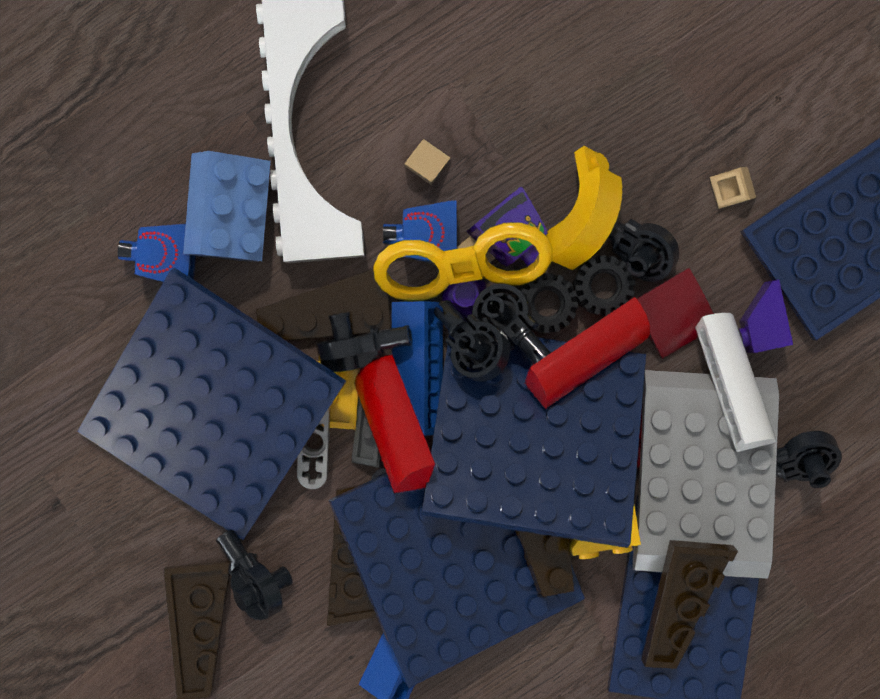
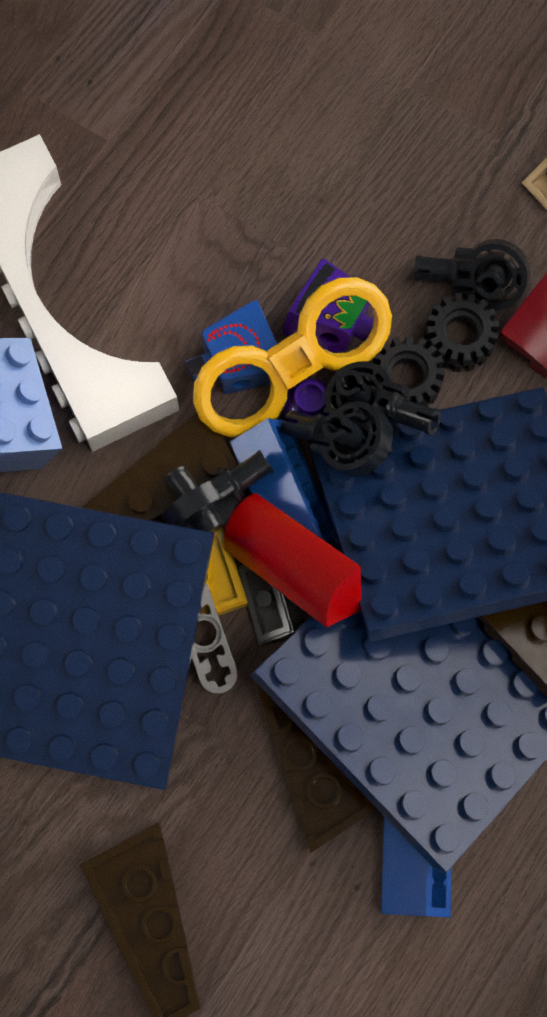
camera: 25 degrees left, 15 degrees down
black pin [216,530,293,621] -> none
tan slope [404,139,450,185] -> none
red brick [525,297,650,409] -> none
yellow arch [546,146,622,270] -> none

